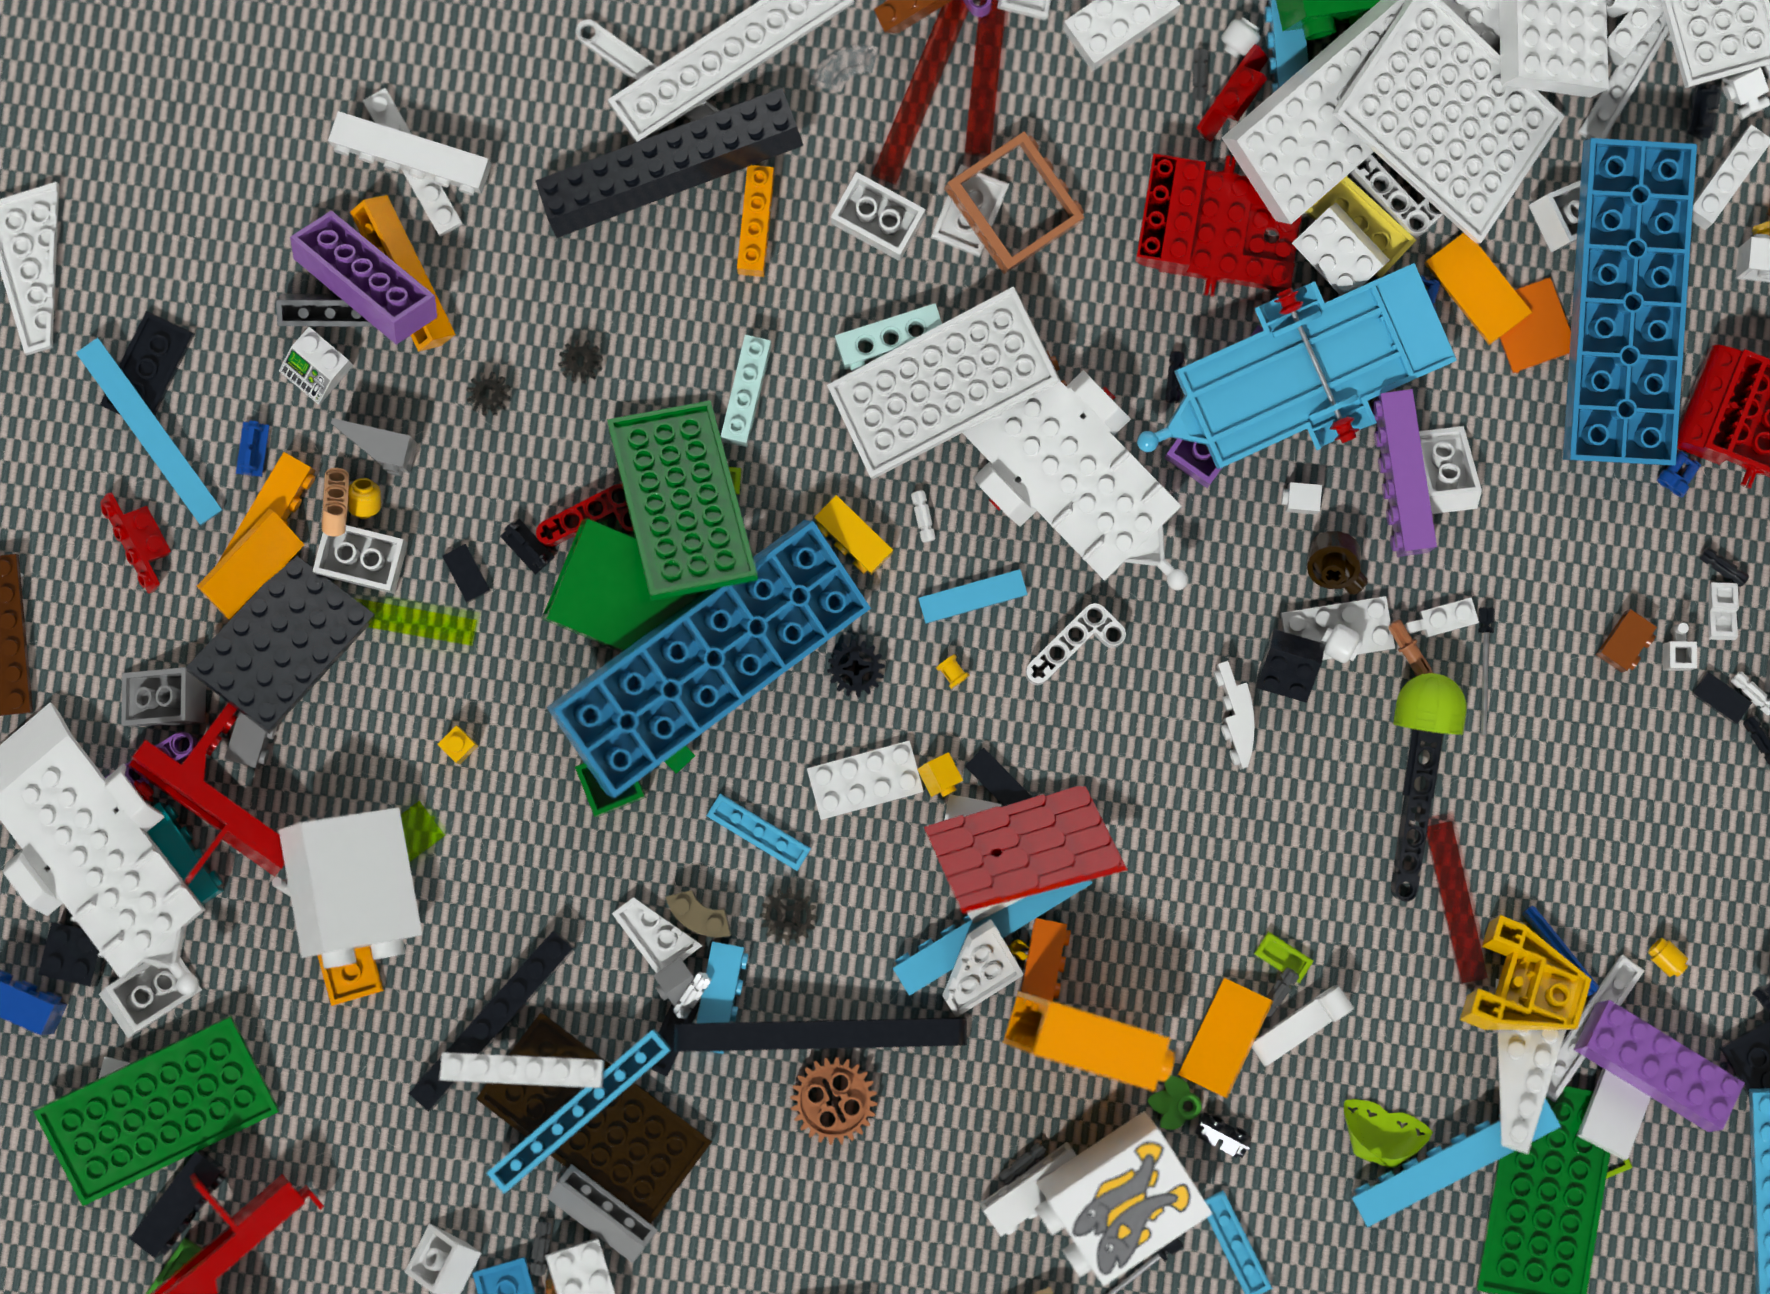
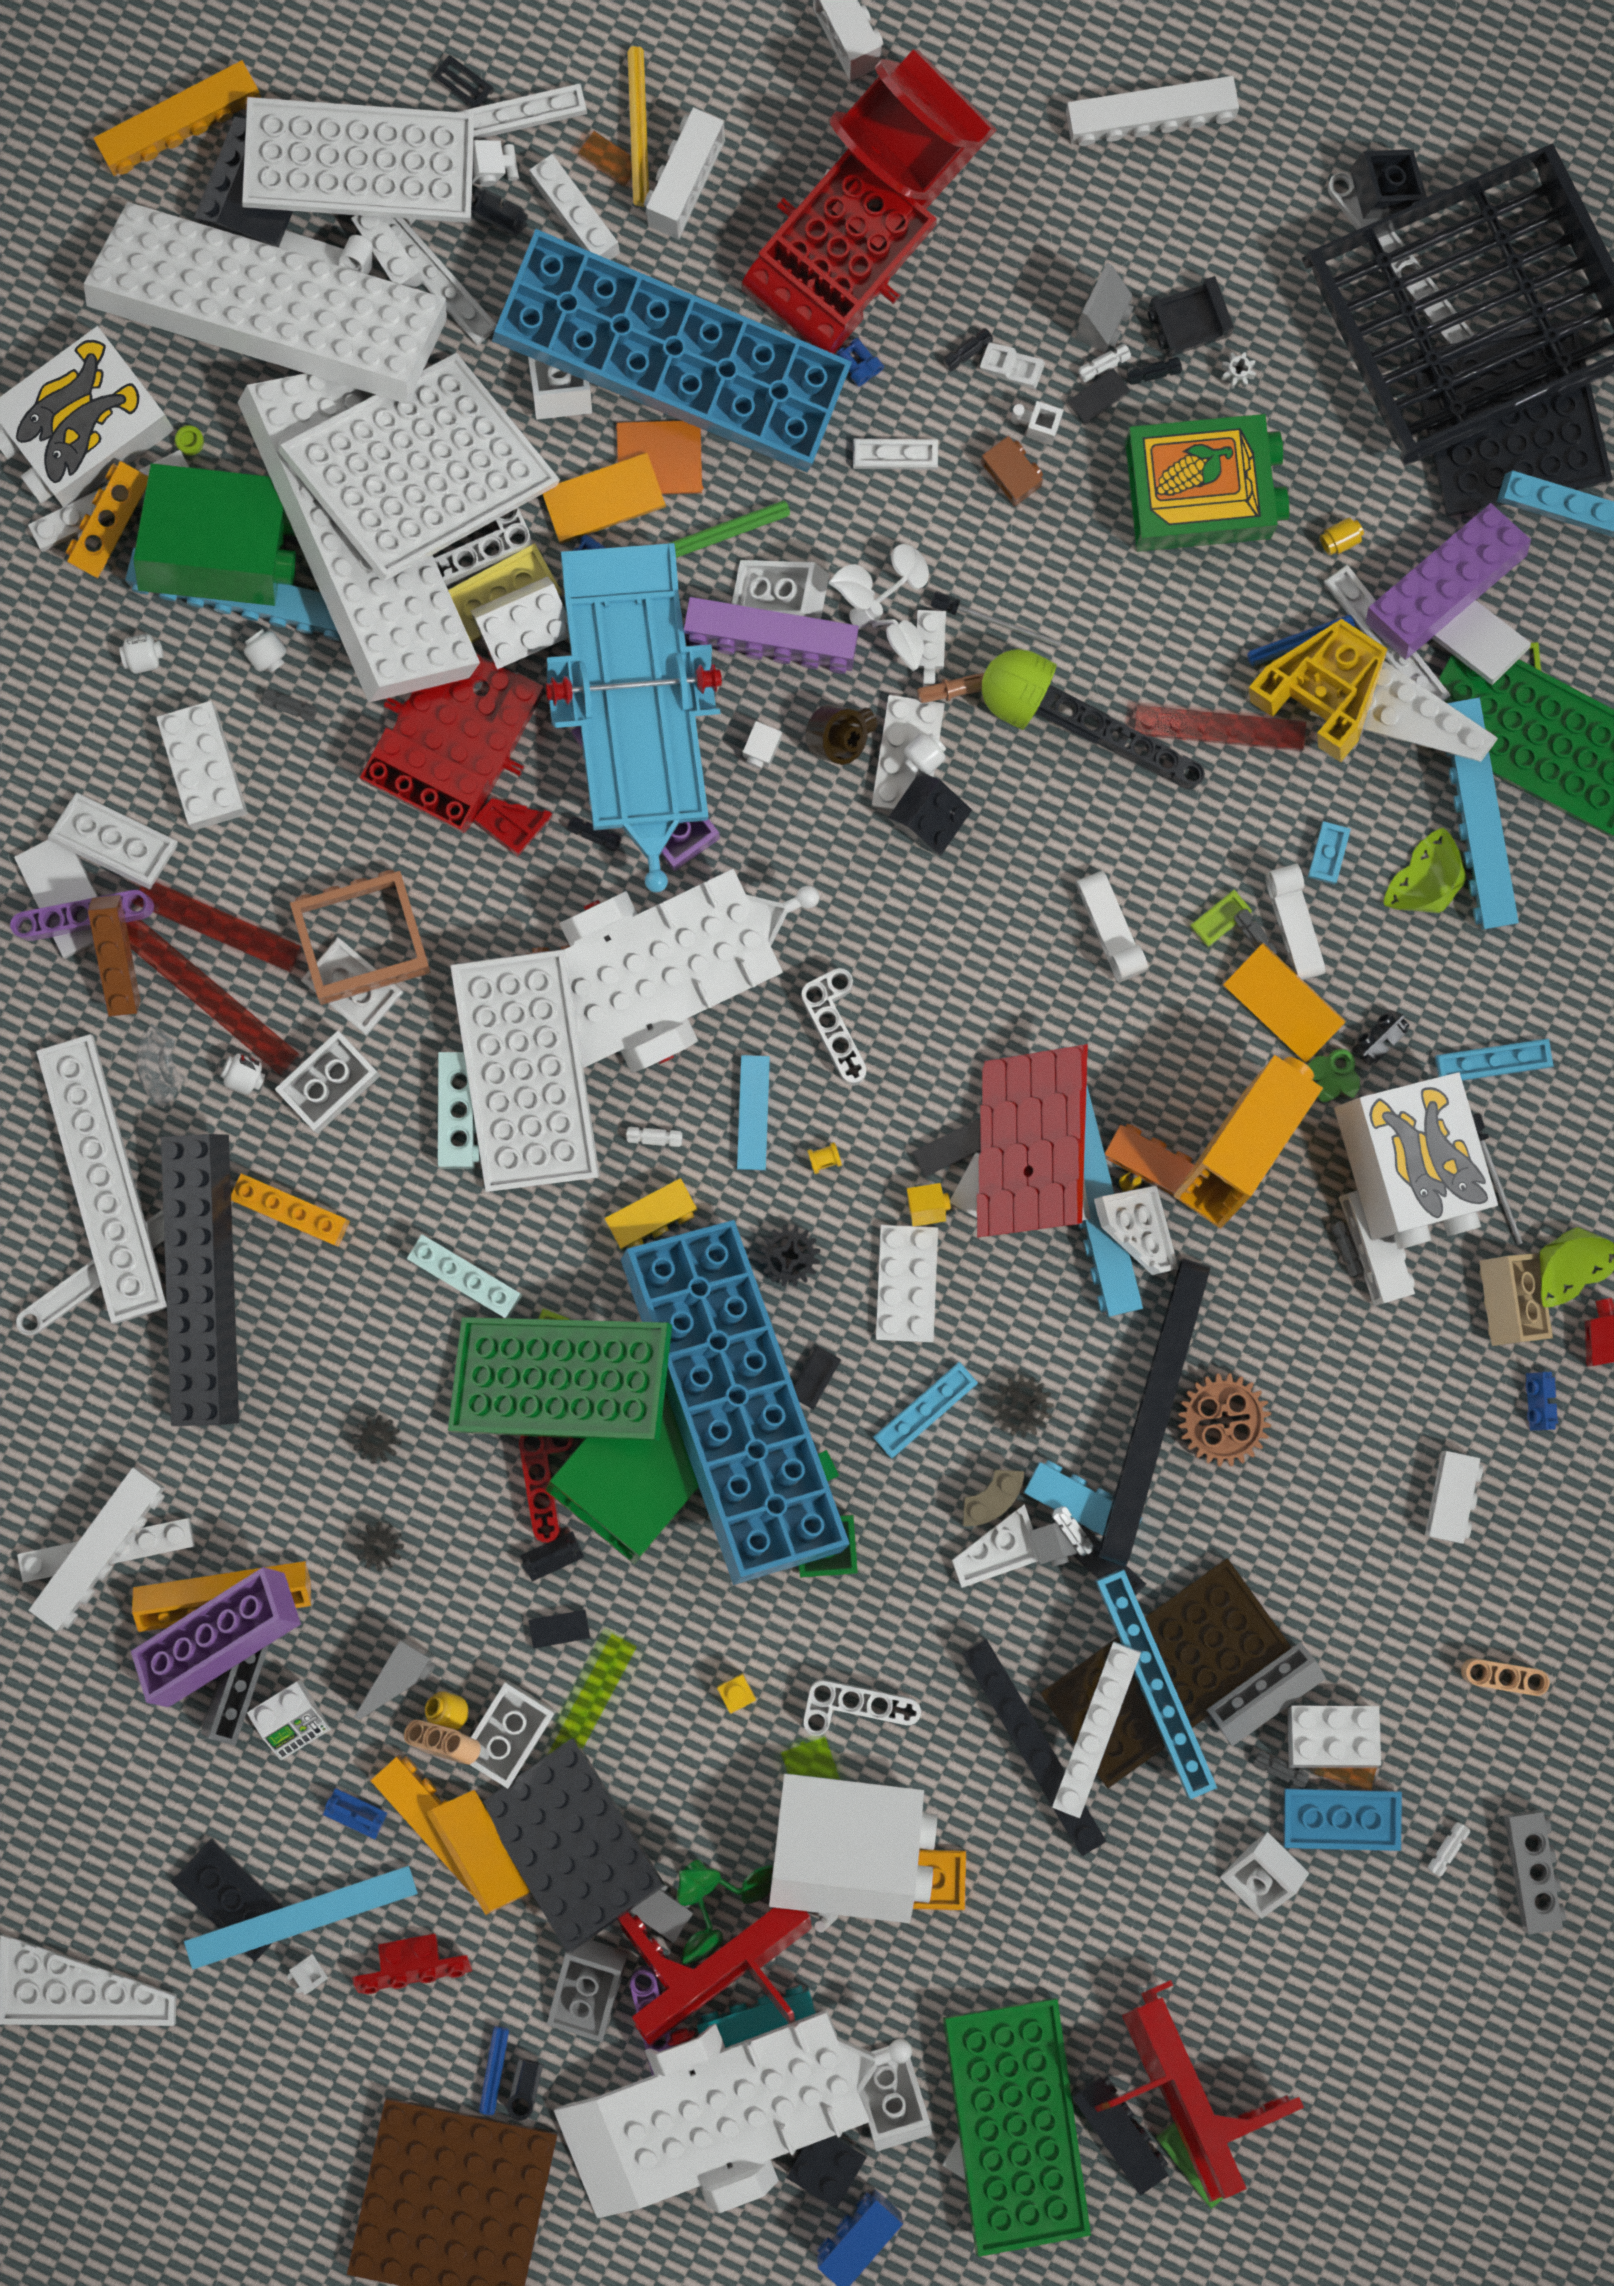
camera: 75 degrees left, 0 degrees up
red bracket [1197,44,1268,142] -> none
white slope [1213,661,1255,770] -> none
none -> white head [220,1053,265,1095]
none -> white tile [287,1954,328,1995]
none -> red wing [474,798,553,857]
none -> blue axle [479,2026,509,2115]
none -> black piece [507,2058,544,2121]
none -> bright green axle [667,501,790,558]
none -> green plant [677,1860,774,1965]
none -> black tile [794,1346,841,1410]
none -> white beam [804,1679,921,1736]
none -> white plant [829,544,929,671]
none -> white tile [853,439,938,470]
none -> white beam [1076,870,1148,983]
none -> brick [1125,414,1289,552]
none -> medium azure plate [1308,821,1351,885]

